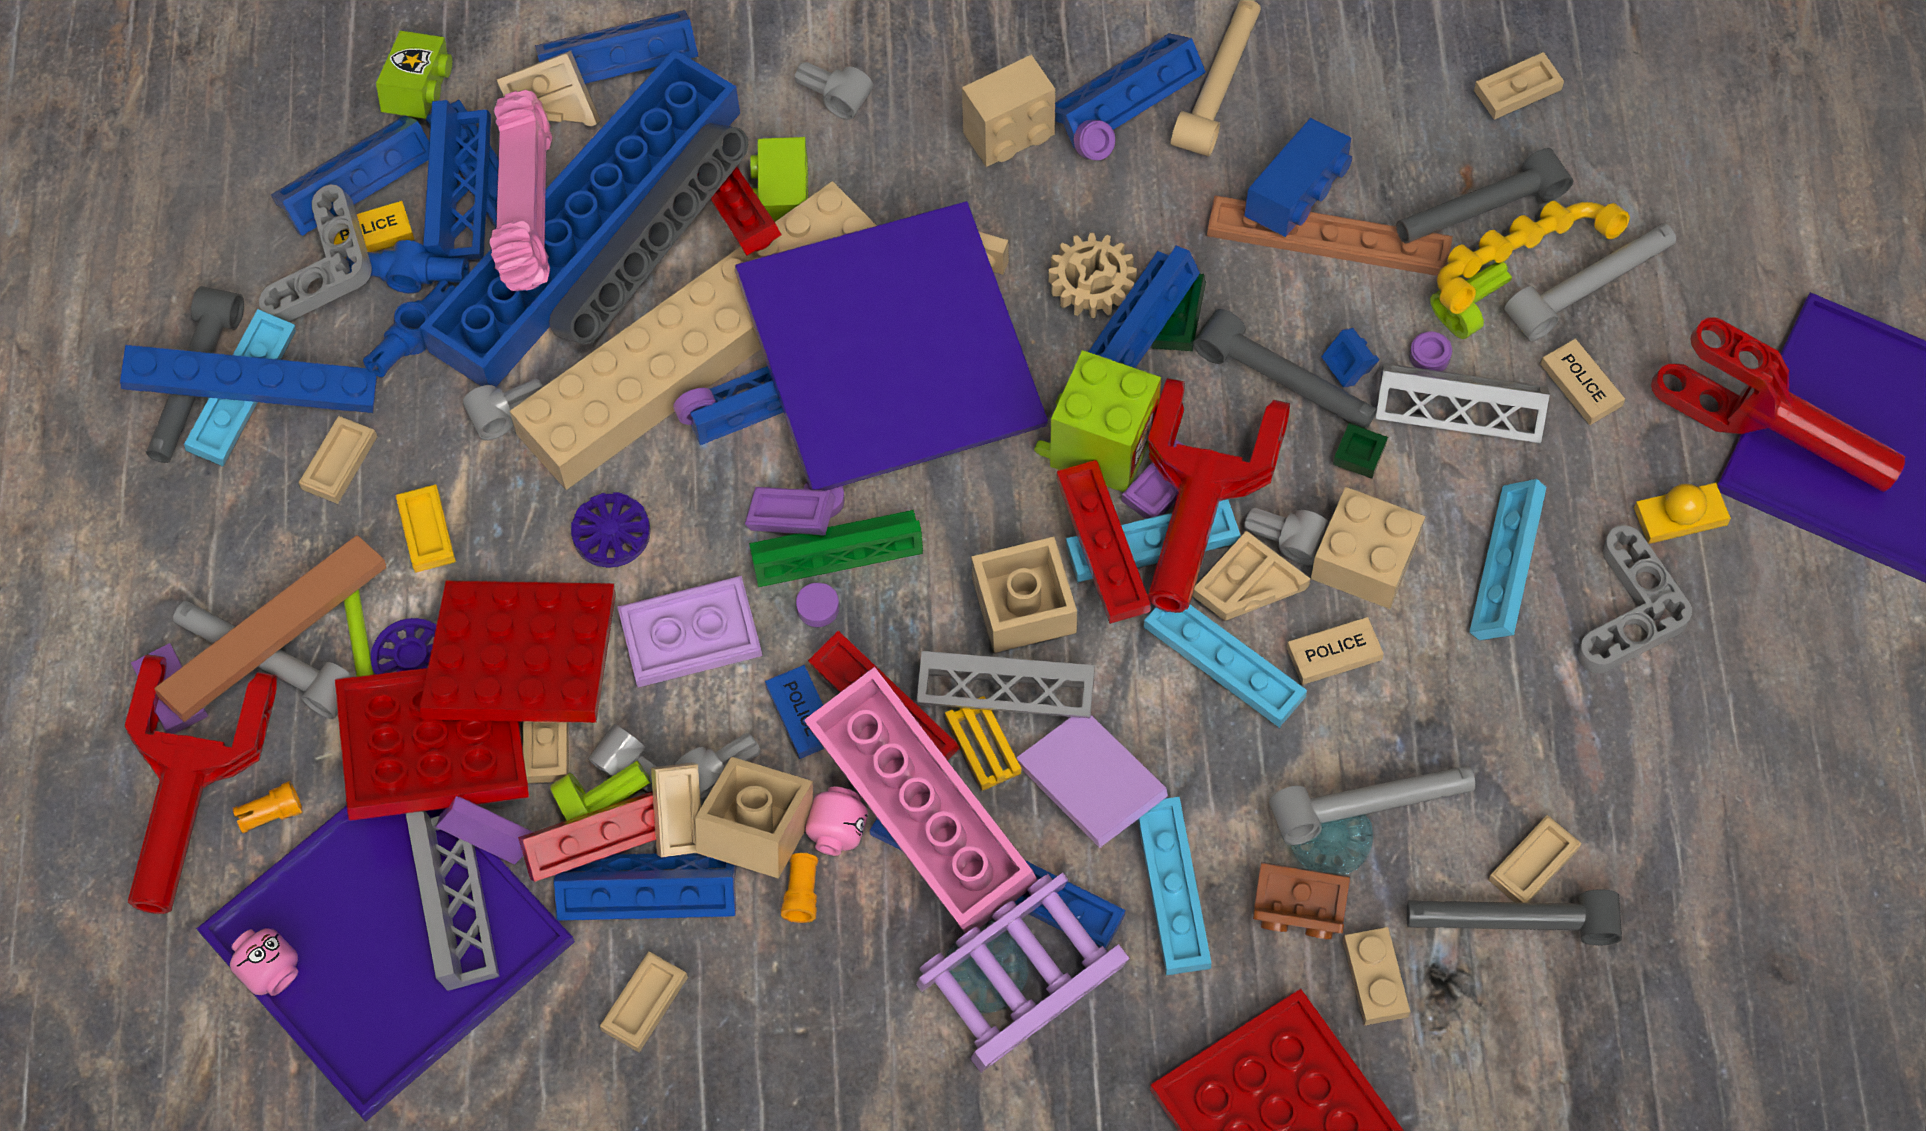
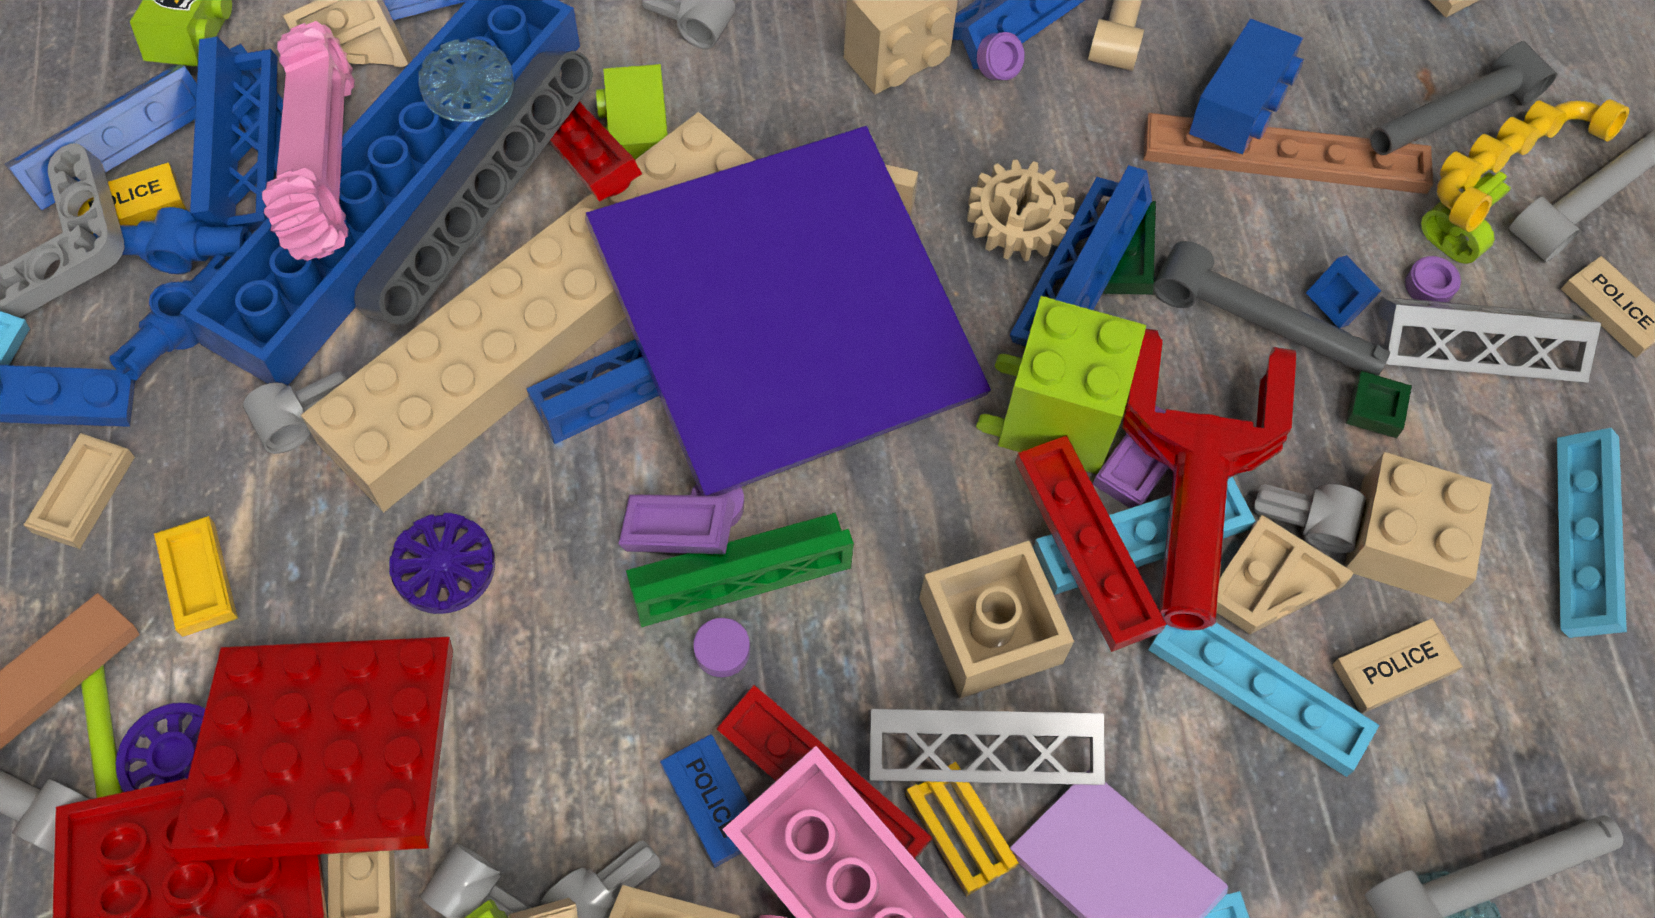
camera: 10 degrees left, 0 degrees up
lavender tile [618,576,762,687] -> none
medium lavender tile [673,388,716,425] -> none
none -> clear light blue wheel [419,39,514,122]

